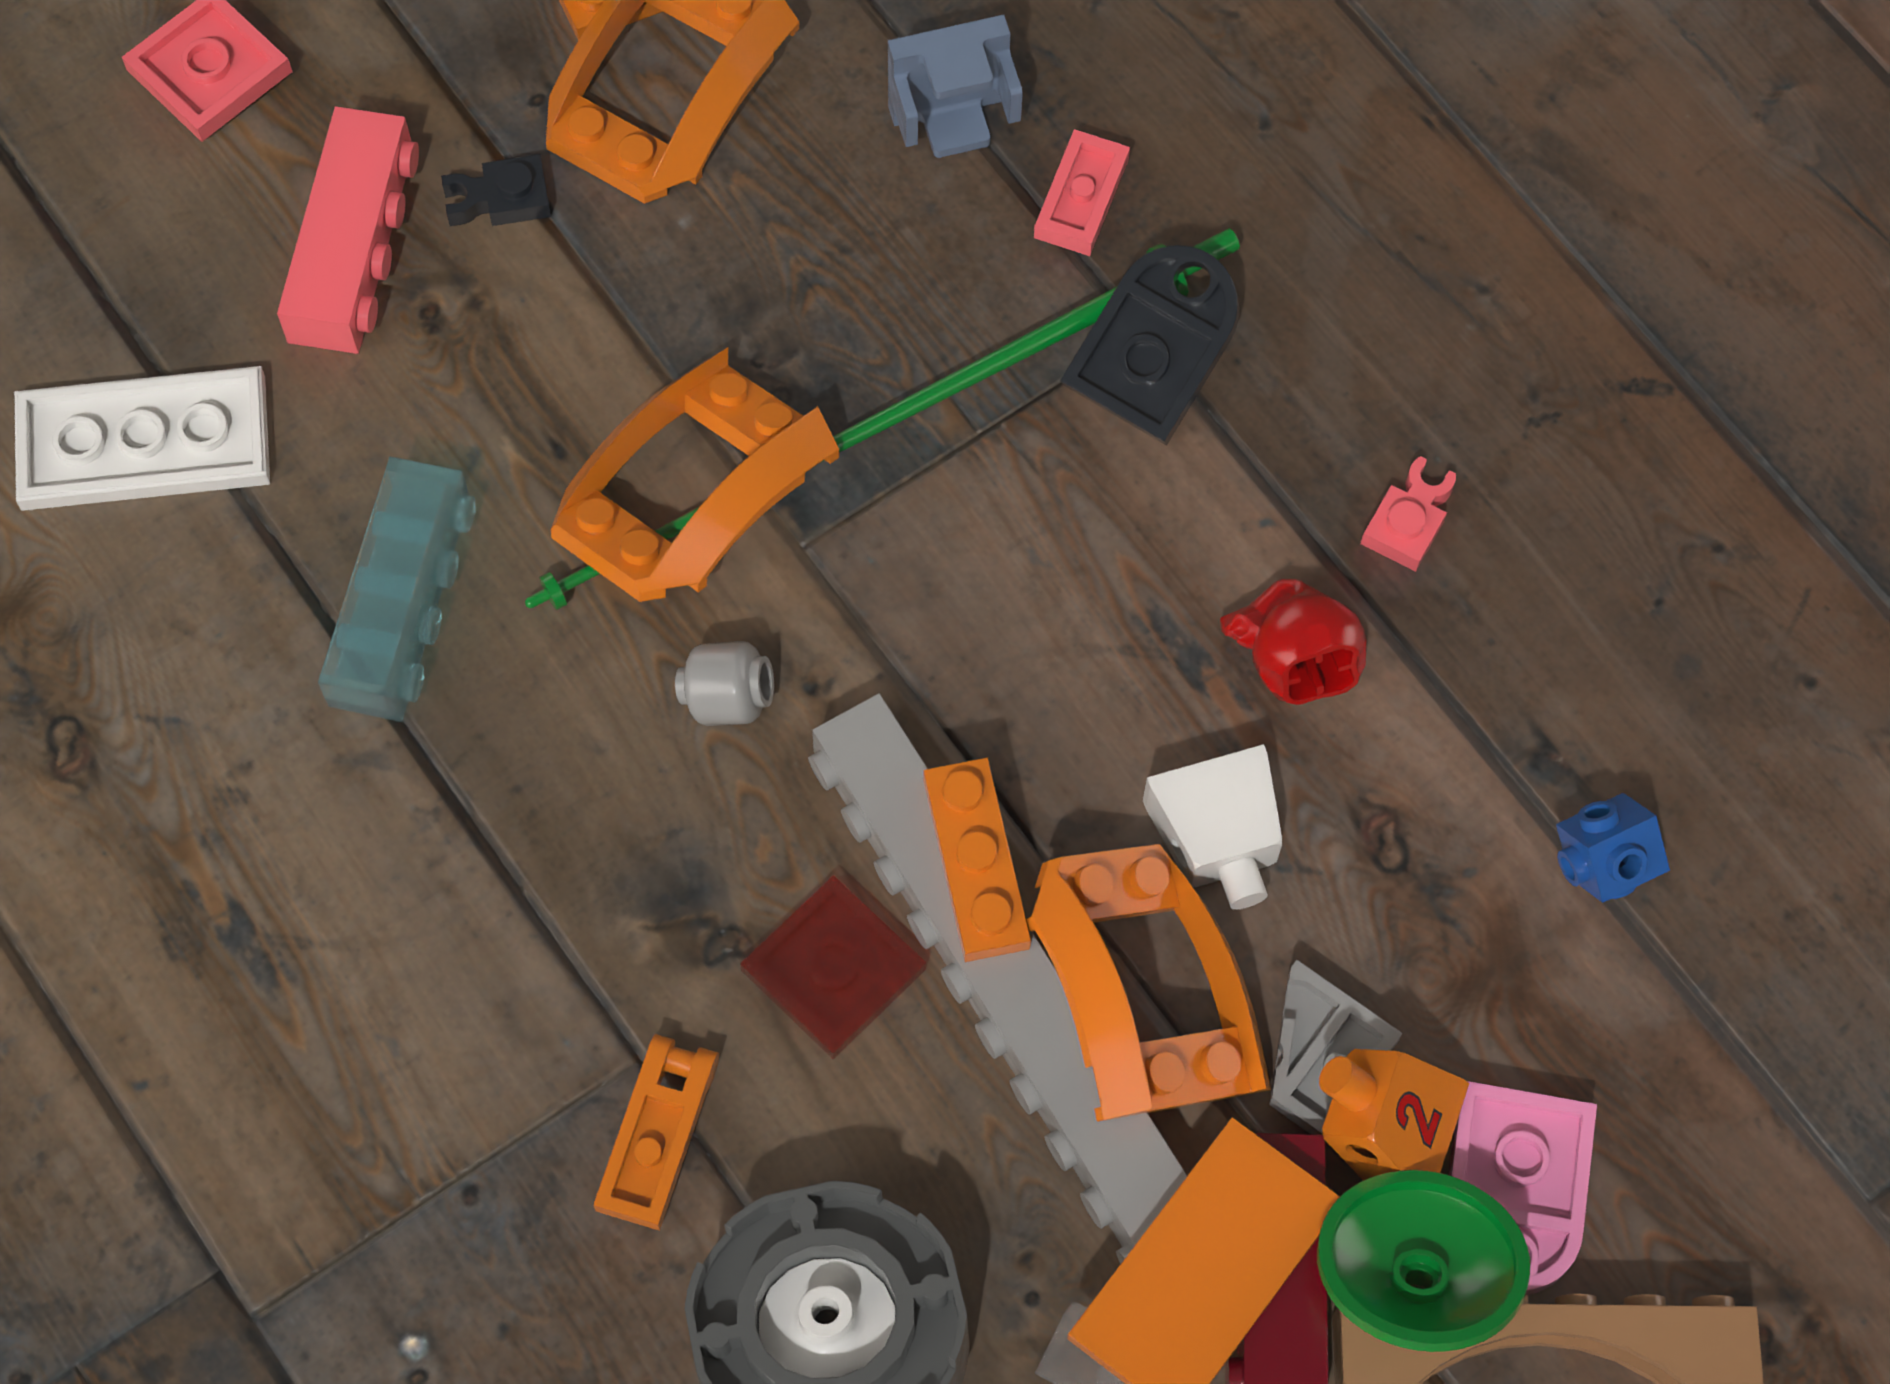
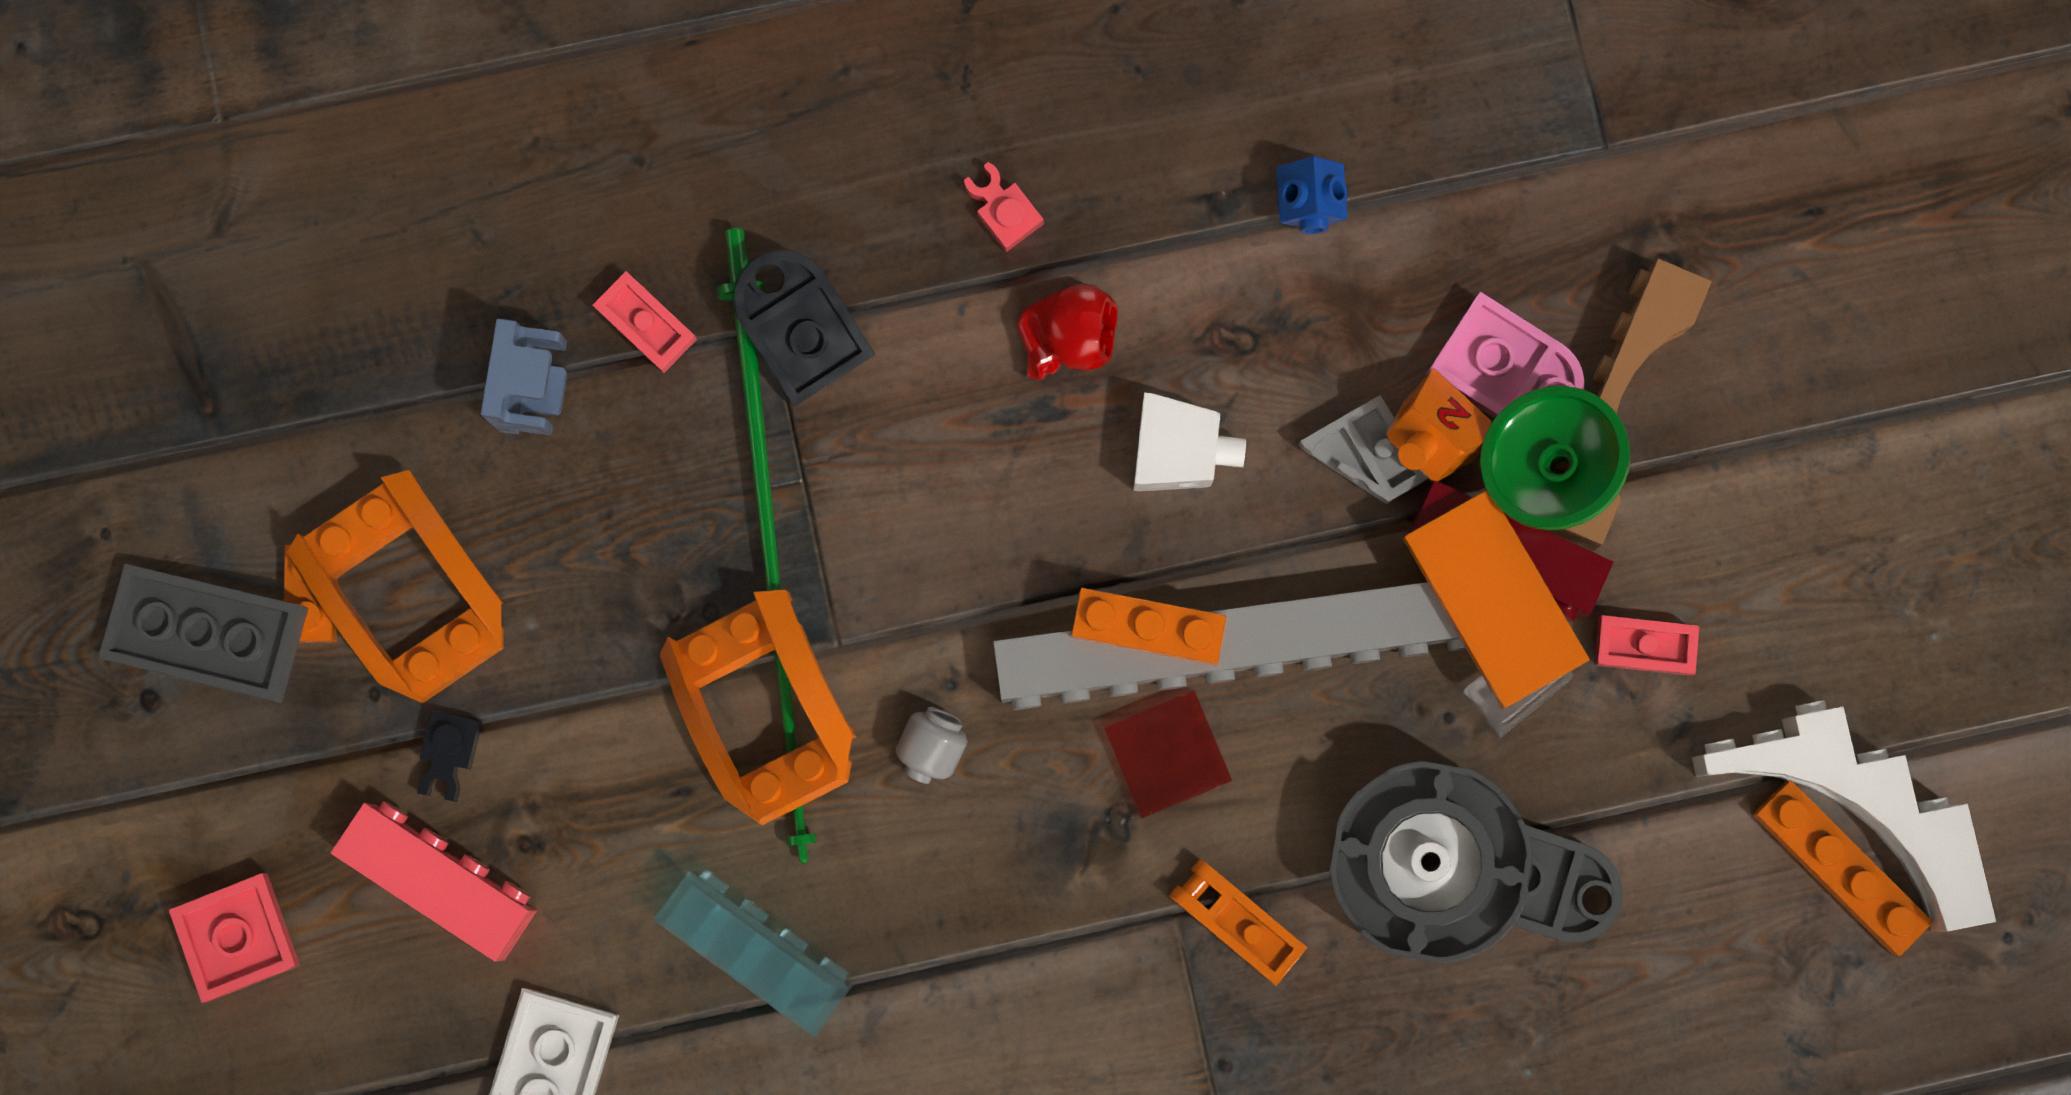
camera: 65 degrees left, 15 degrees up
orange wedge [1026,844,1272,1122] -> none

